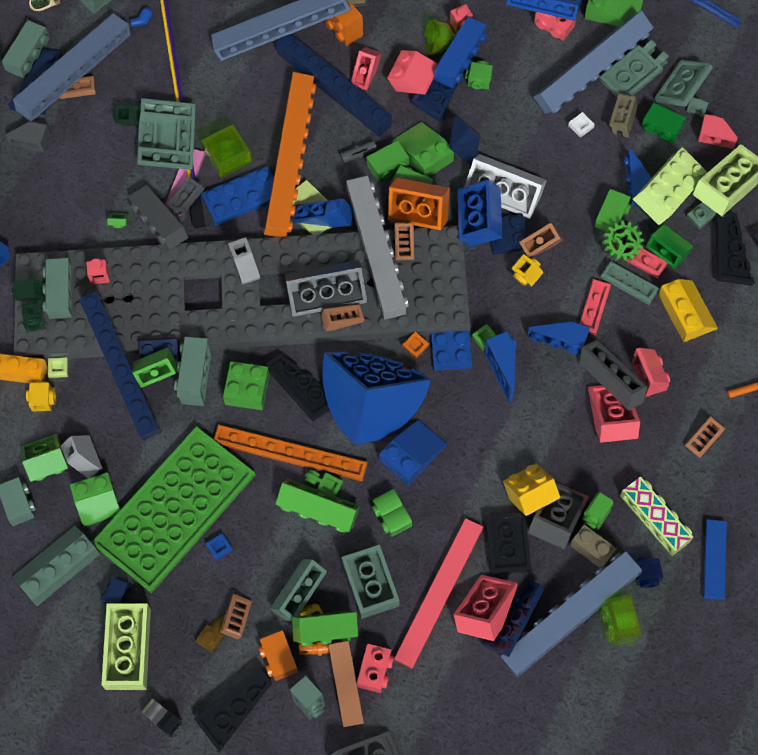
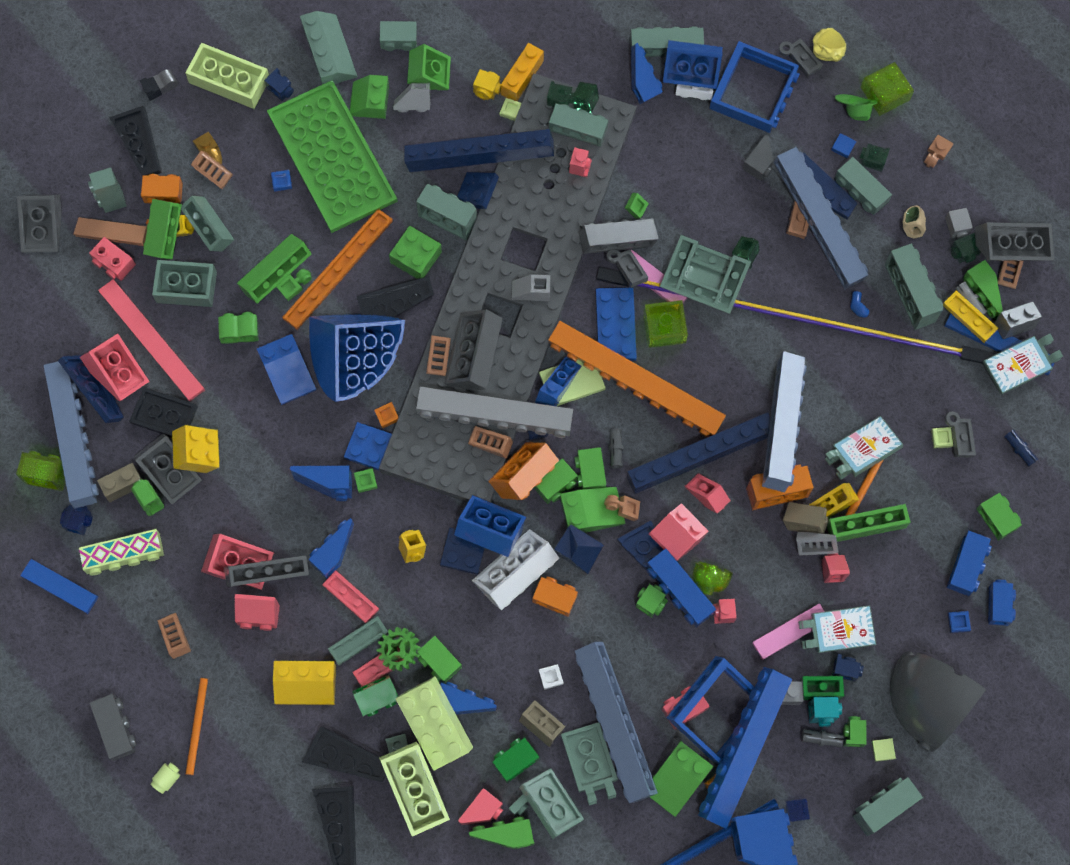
camera: 110 degrees right, 5 degrees up
bright green brick [132,347,177,388] -> none
nougat slope [519,223,563,258] -> none
none -> bright green slope [469,817,534,849]
none -> orange brick [532,577,578,617]
none -> nougat plate [604,495,640,521]

